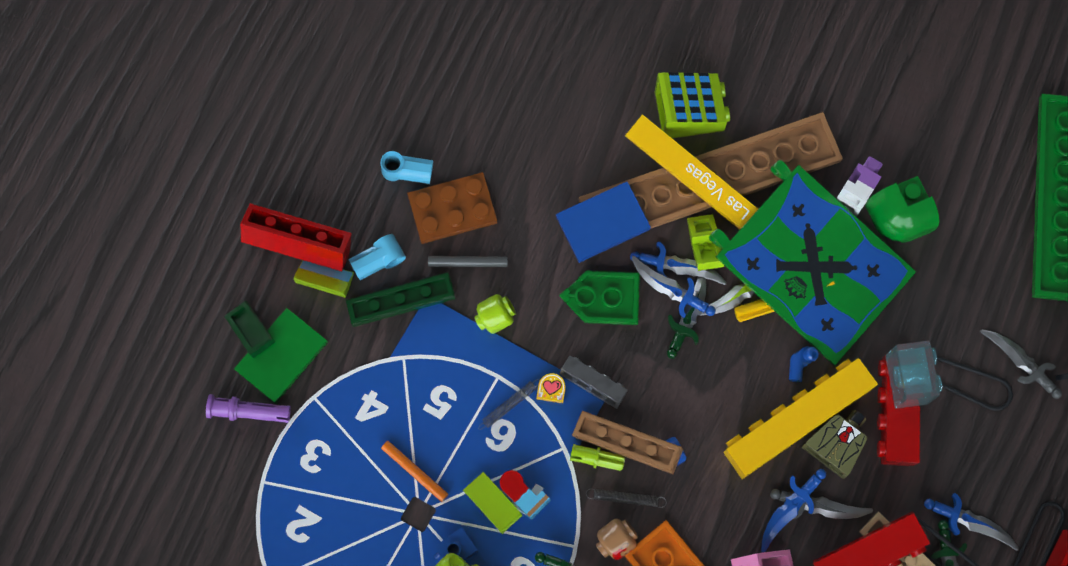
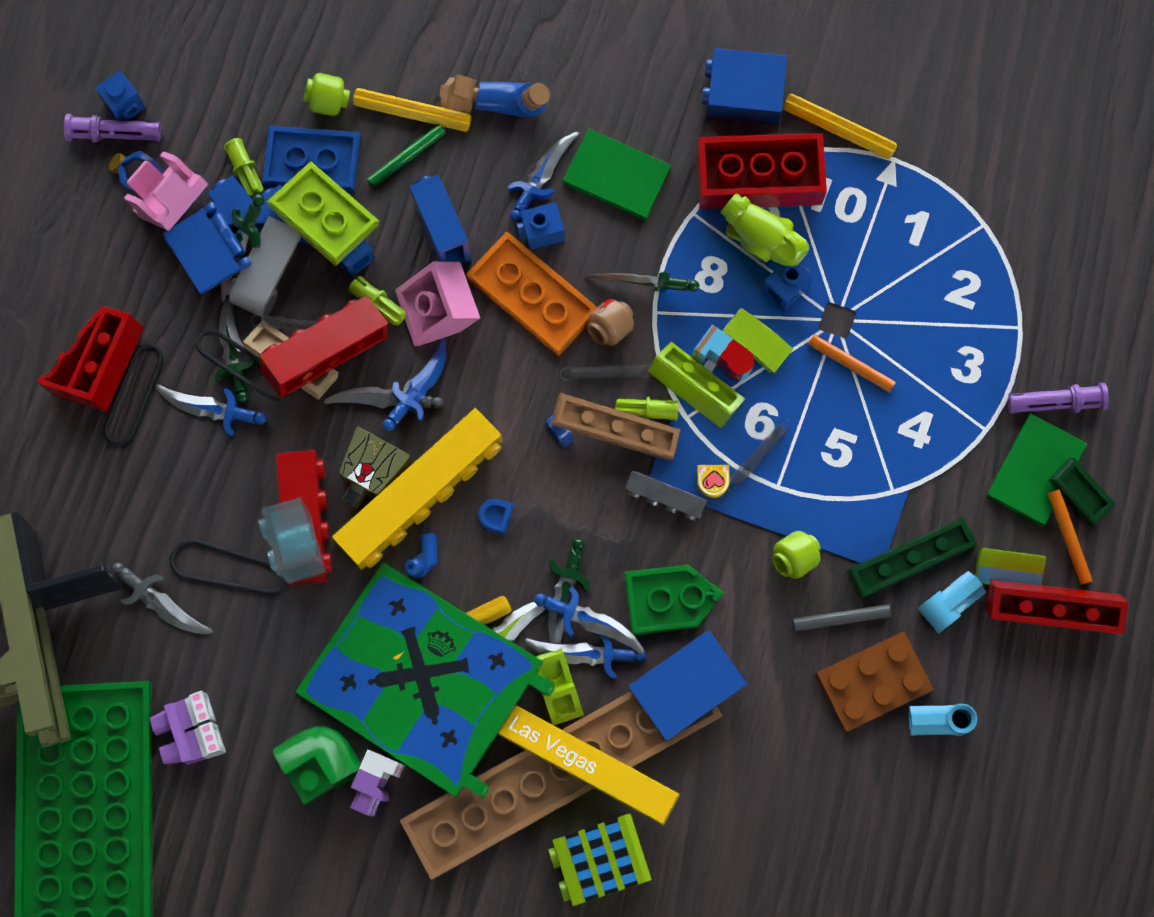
camera: 170 degrees right, 0 degrees up
none -> hips [150,691,226,765]
none -> blue tile [478,499,515,536]
none -> lime slope [648,342,745,428]
none -> orange bar [1047,489,1093,585]

